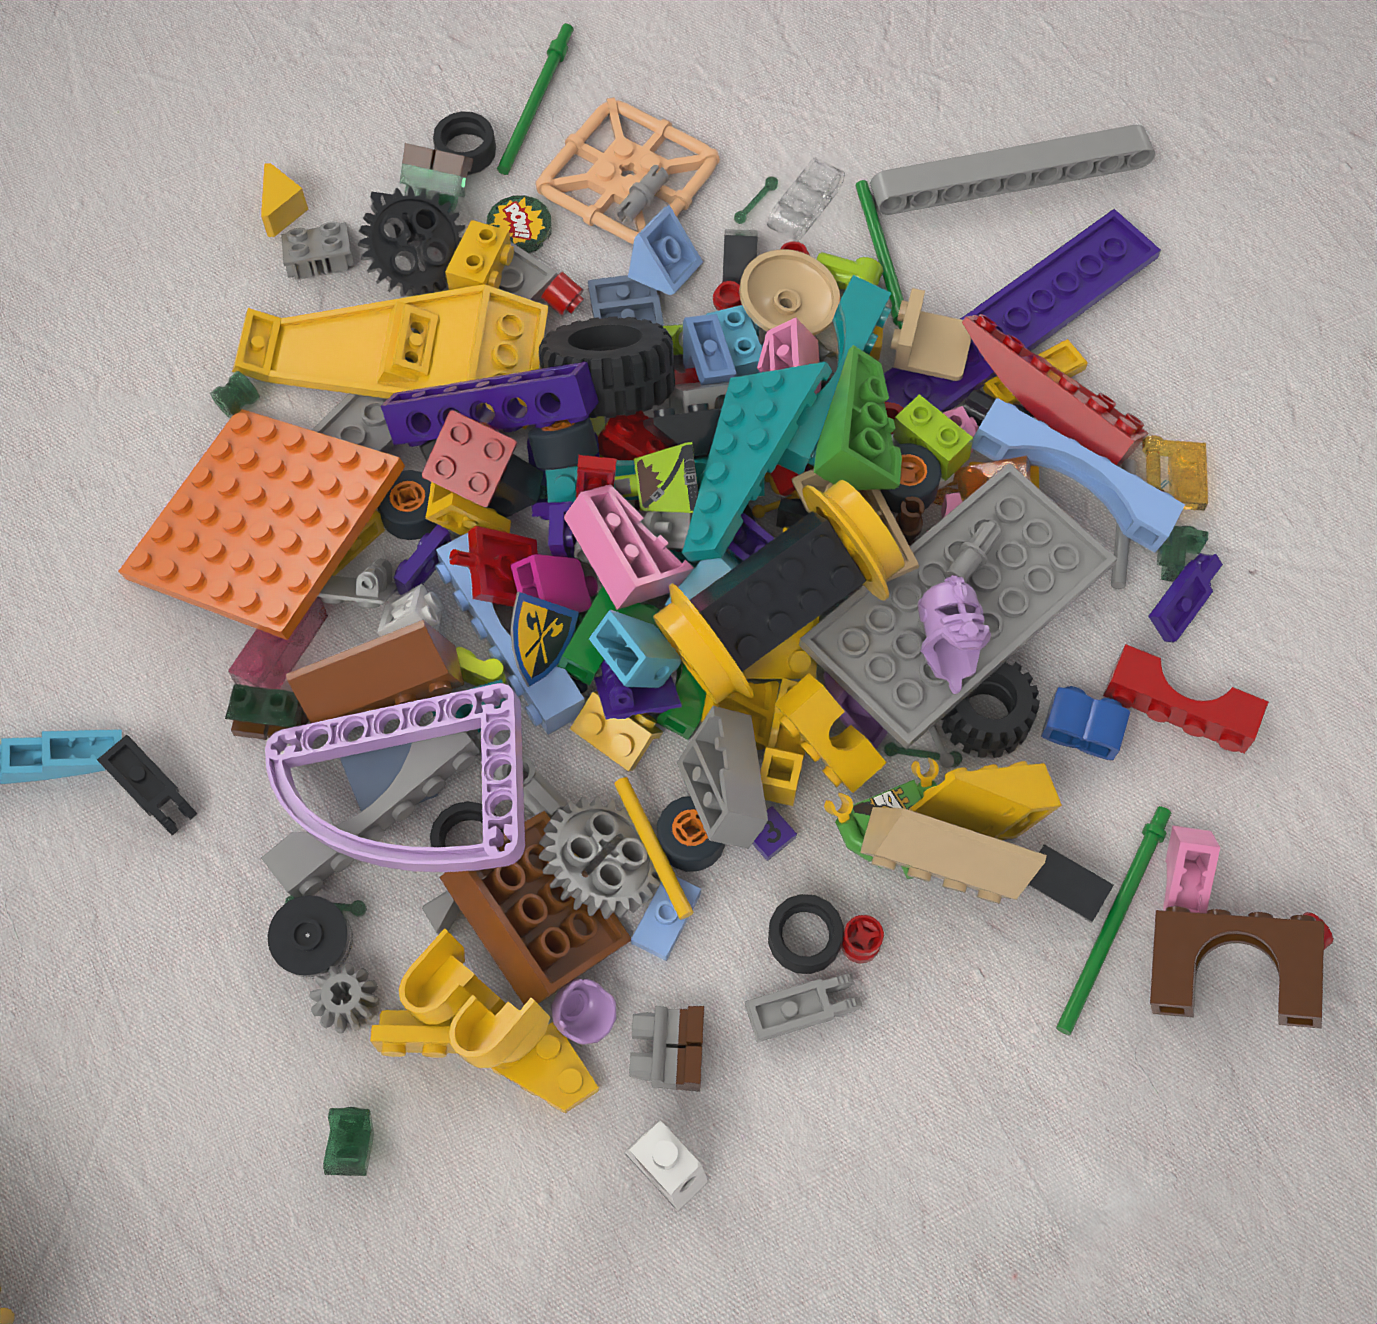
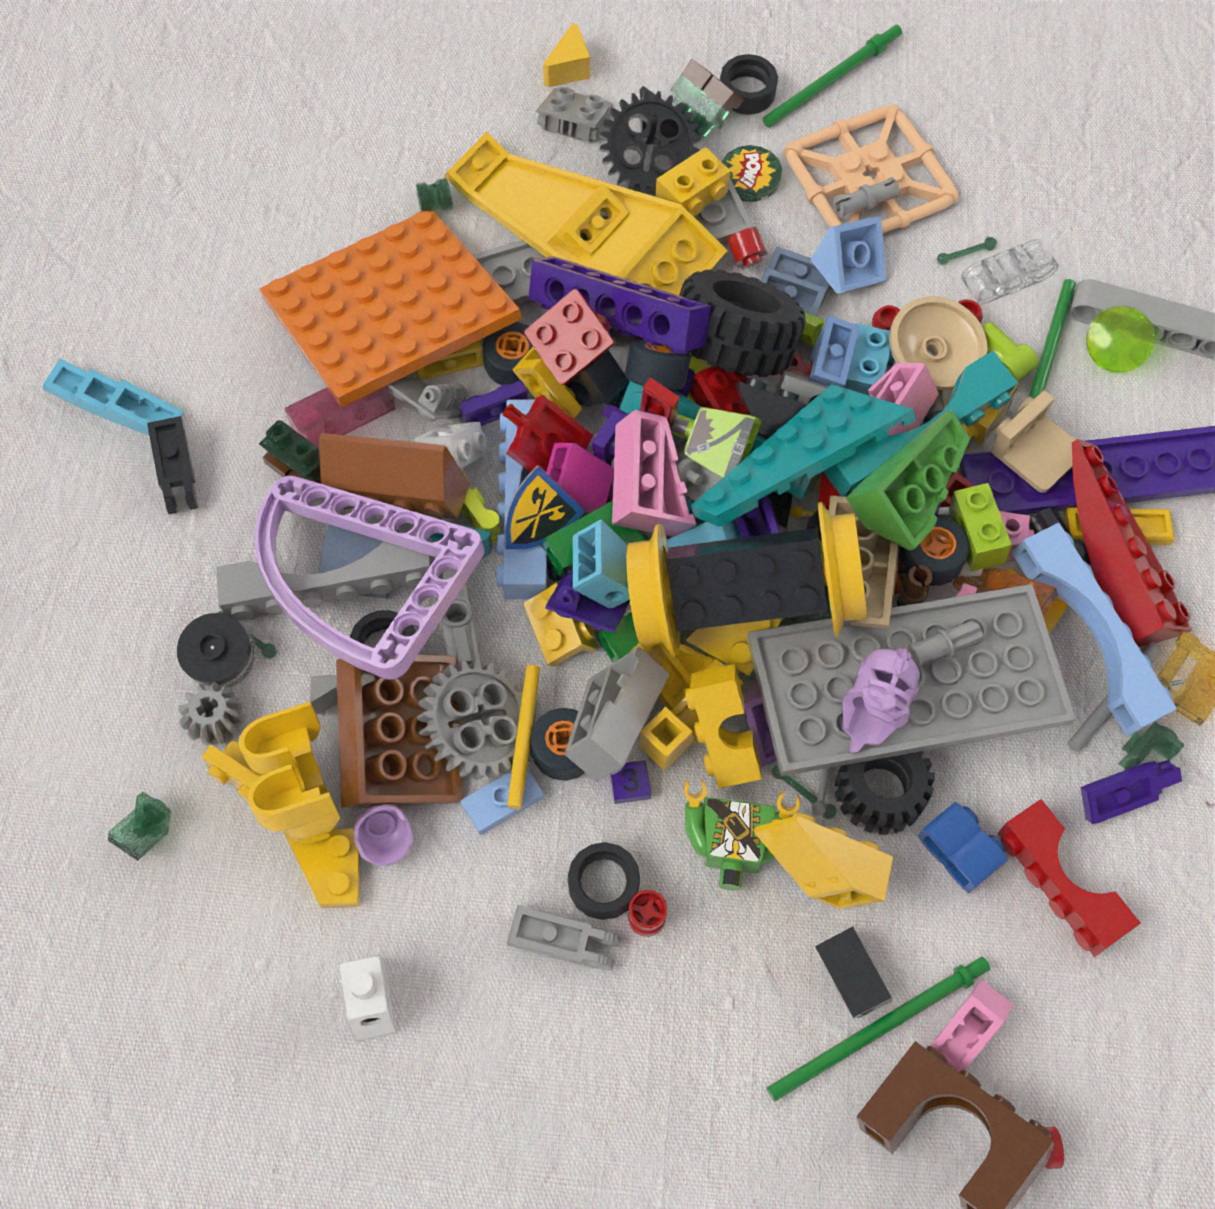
camera: 30 degrees right, 0 degrees up
light grey hips [629,1006,704,1092] -> none
black slope [722,229,758,285] -> none
tan slope [860,807,1047,904] -> none
none -> clear neon green dish [1086,306,1155,373]

